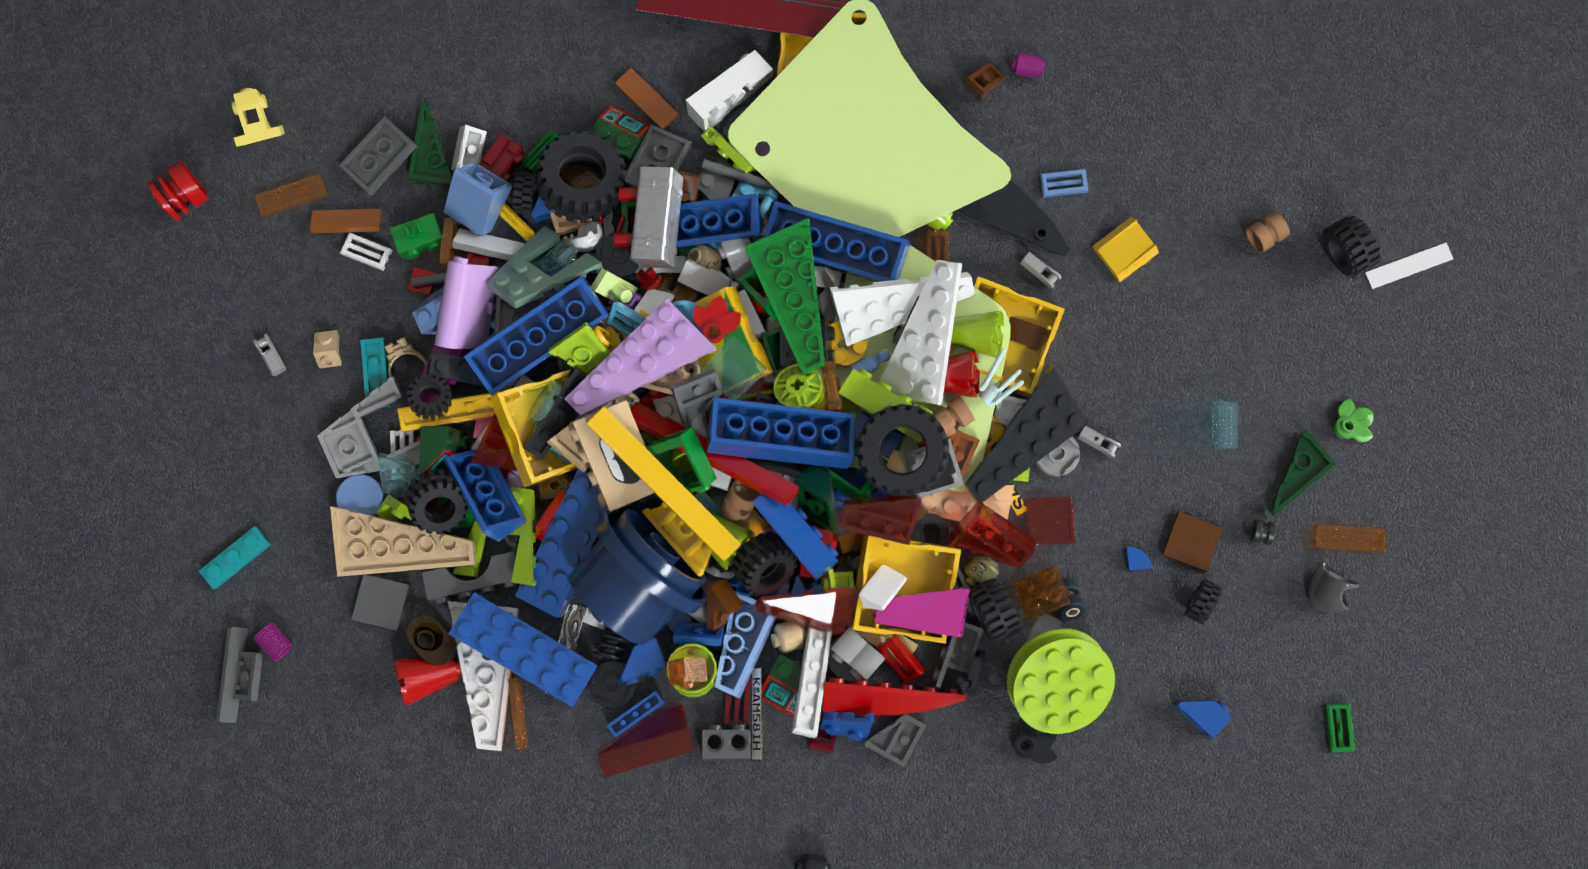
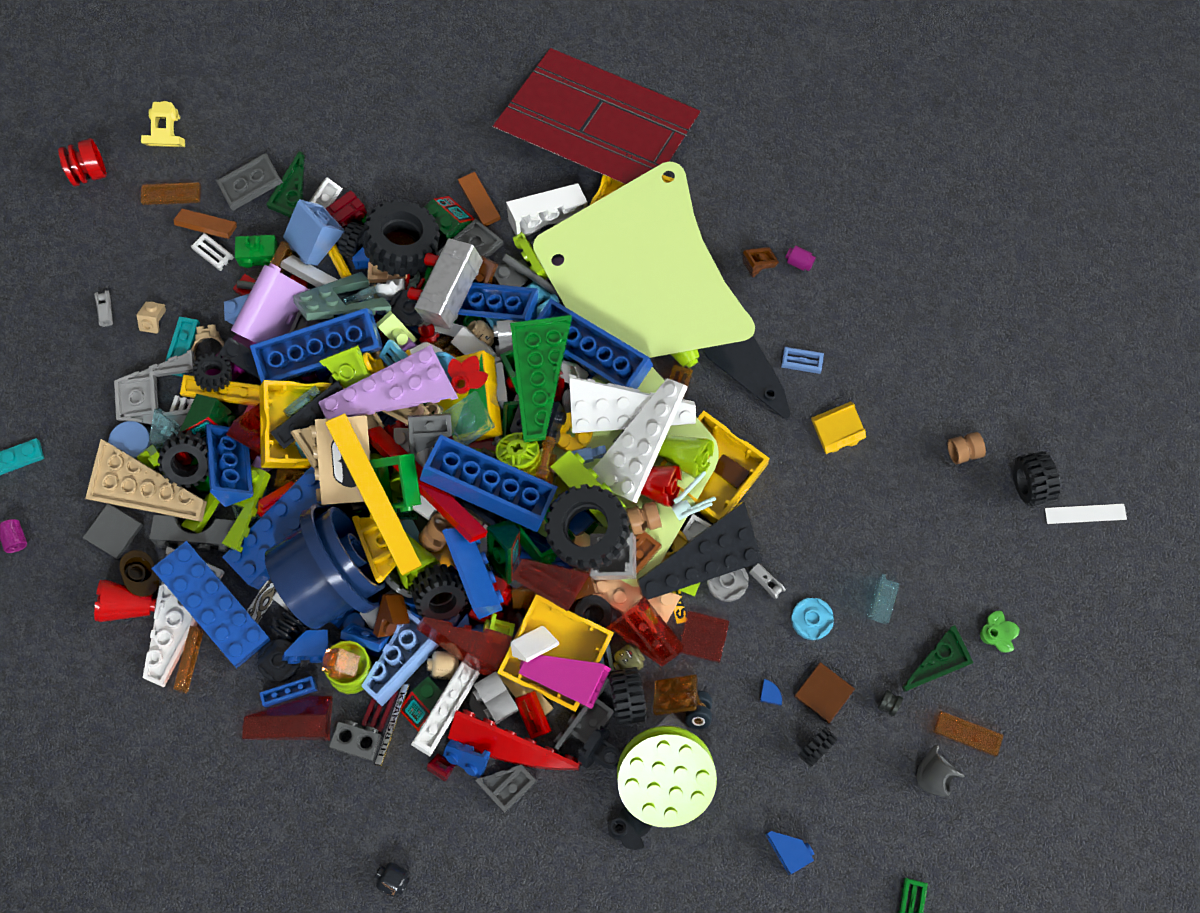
camera: 20 degrees right, 10 degrees down
light grey bar [1020,252,1062,289] -> none
none -> medium azure tile [791,598,834,640]

